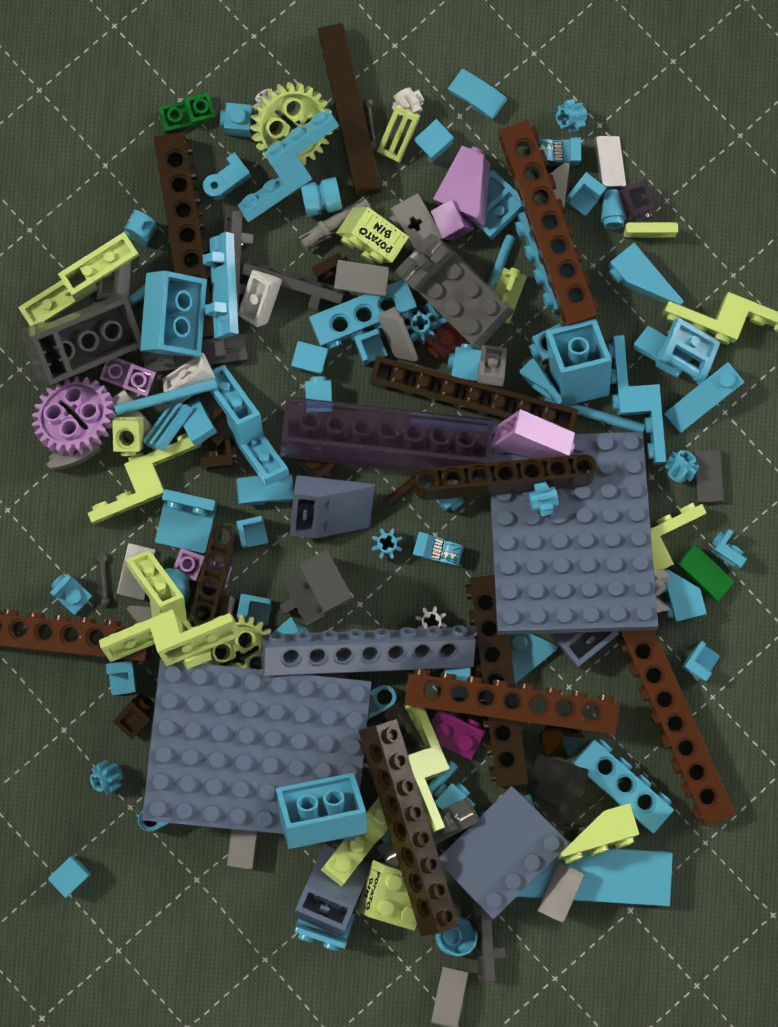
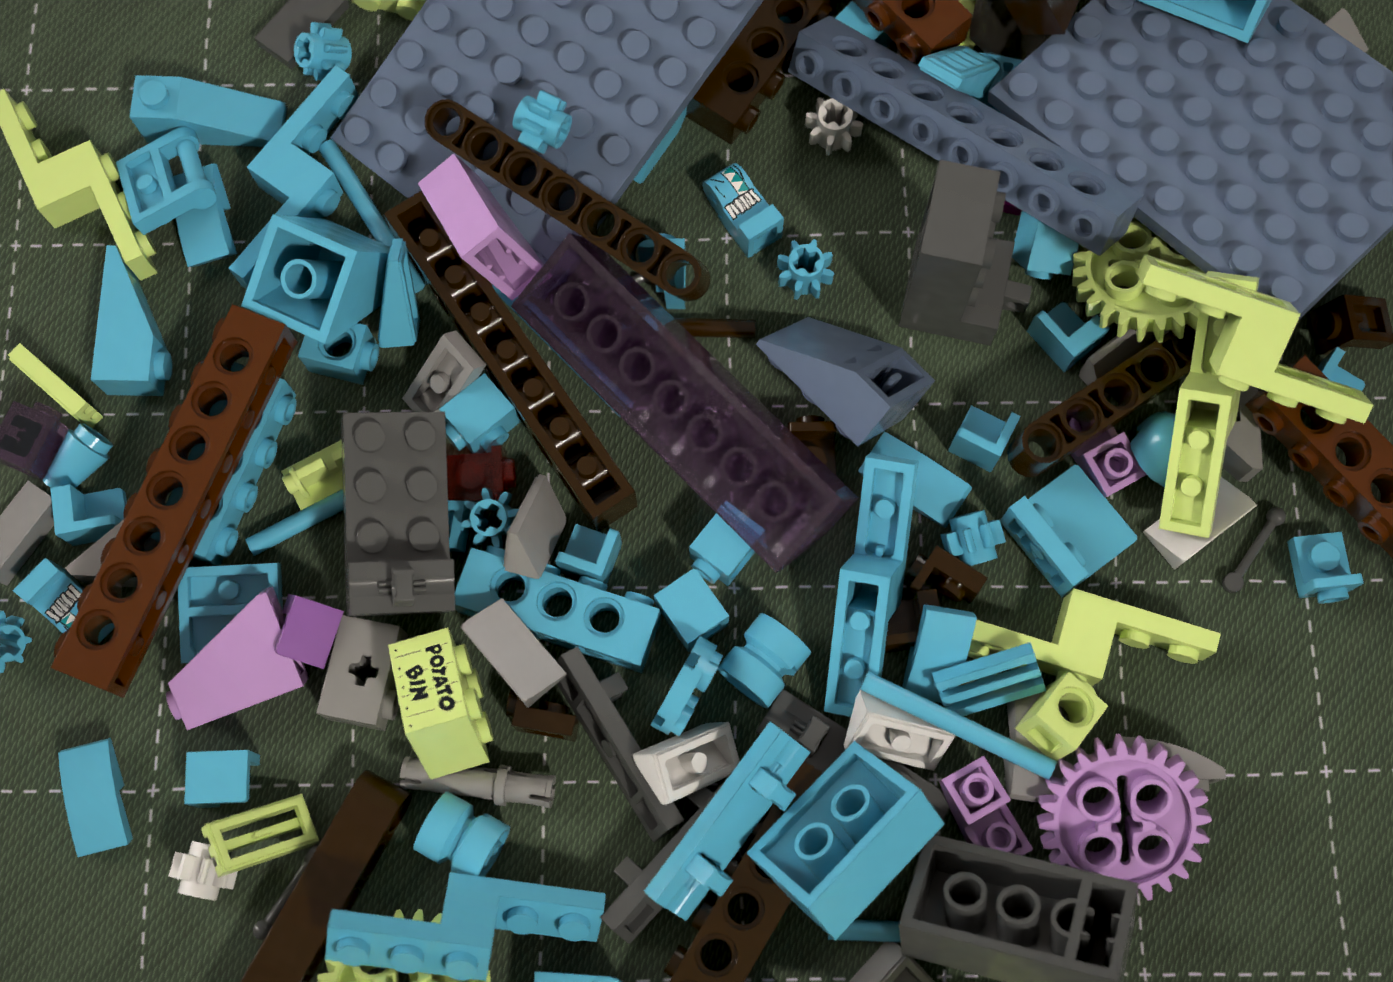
camera: 130 degrees left, 10 degrees down
none -> medium azure plate [651,636,723,737]
none -> medium azure wheel [717,613,811,709]
none -> medium azure slope [918,46,1000,99]
none -> medium azure gear [941,510,1006,566]

